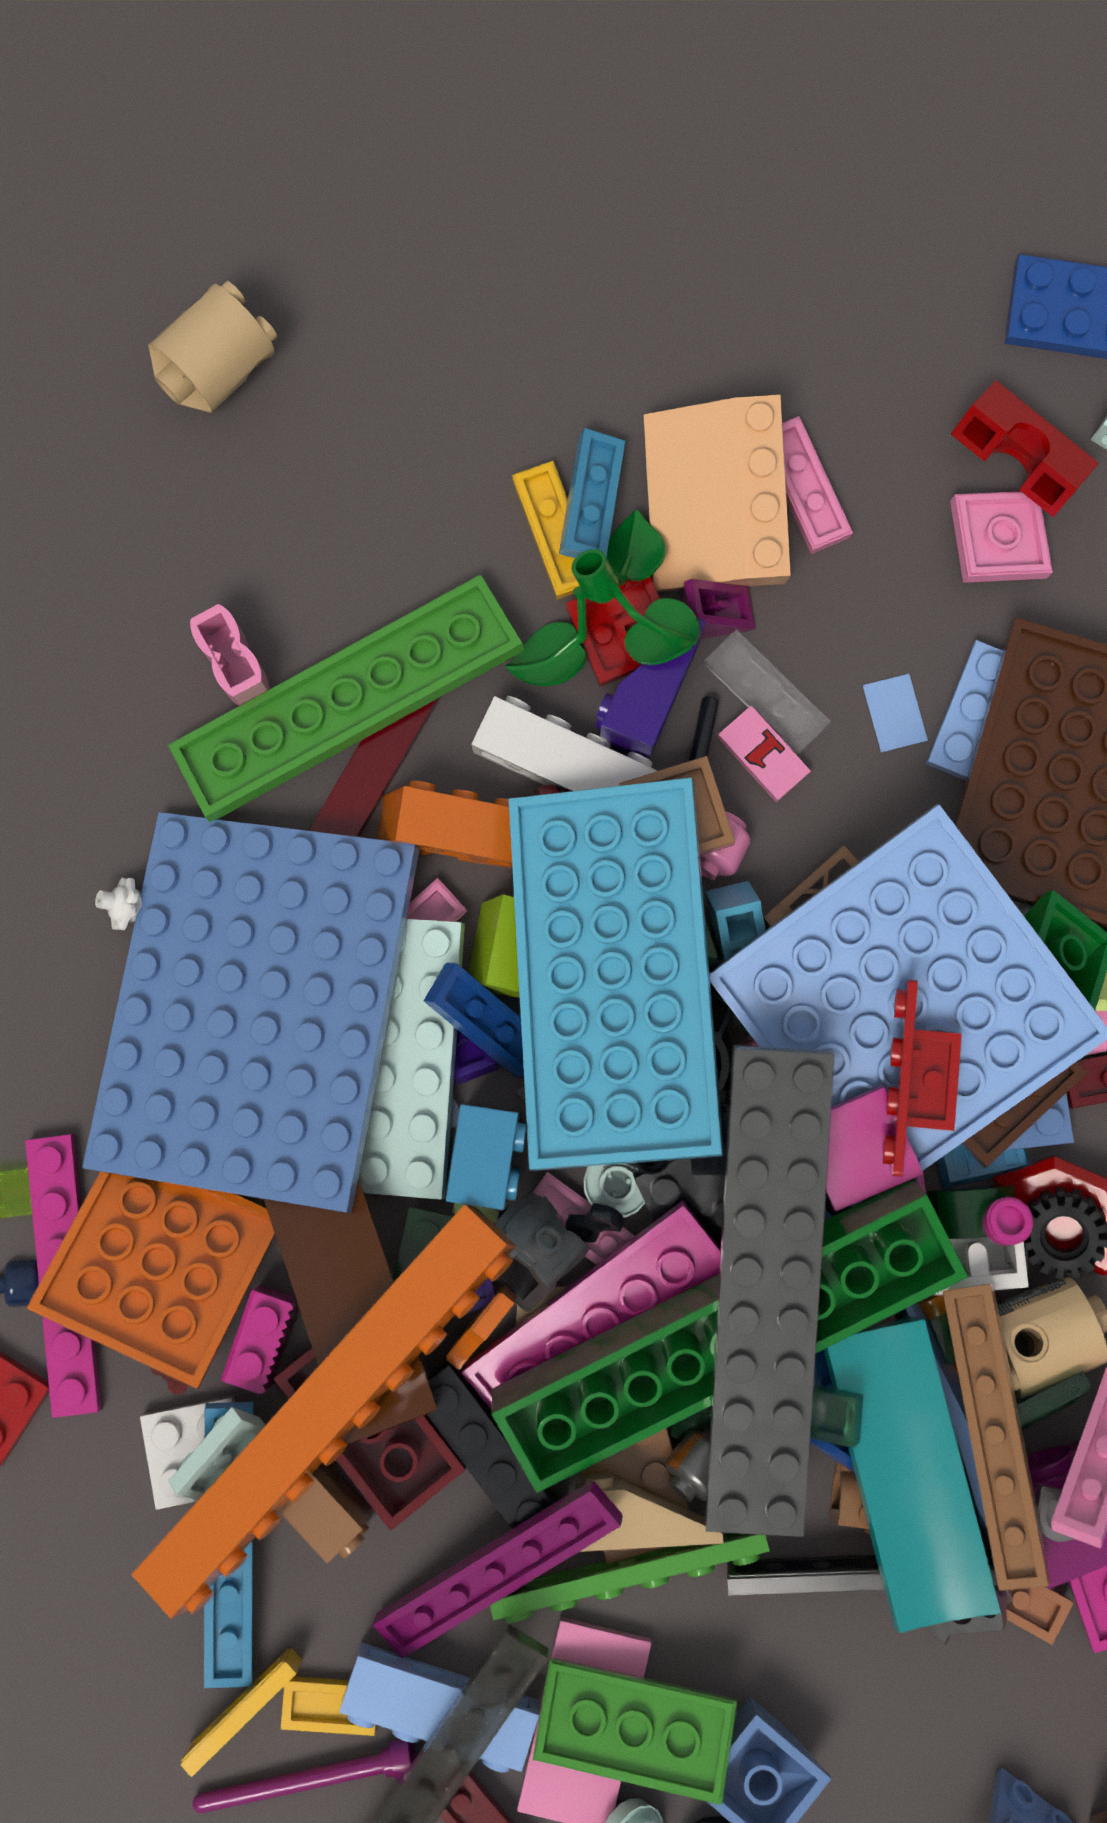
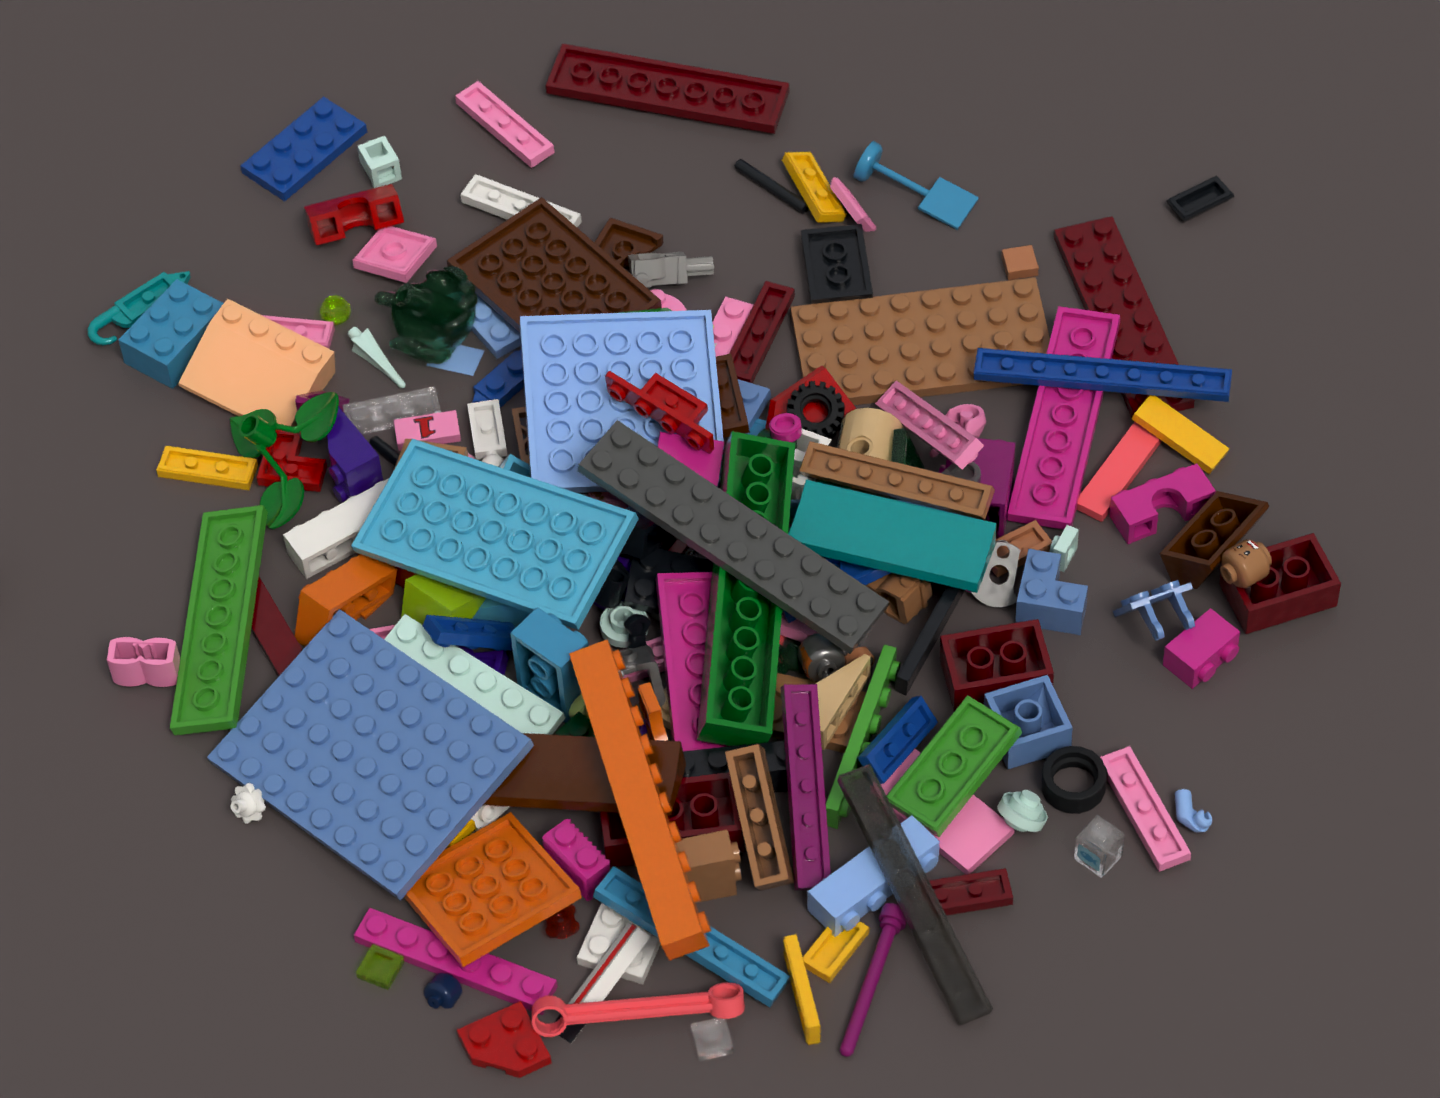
camera: 55 degrees left, 30 degrees down
light aqua plate [168,1407,265,1501] -> none
dark azure plate [559,428,625,558] -> none
clear green plate [810,1385,863,1448] -> none
none -> teal plate [87,271,191,346]
none -> dark azure brick [118,279,224,389]
none -> clear neon green plate [320,295,351,325]
none -> light aqua piece [348,327,406,389]
none -> clear green piece [374,266,478,364]
none -> white plate [467,399,507,467]
none -> blue plate [472,349,524,408]
none -> coral piece [531,982,745,1037]
none -> sticker [555,923,650,1043]
none -> clear plate [690,1018,734,1061]
none -> medium nougat brick [725,744,794,891]
none -> blue plate [858,696,938,785]
none -> dark red brick [940,619,1054,711]
none -> medium blue brick [1015,549,1088,635]
none -> light aqua plate [1049,525,1079,572]

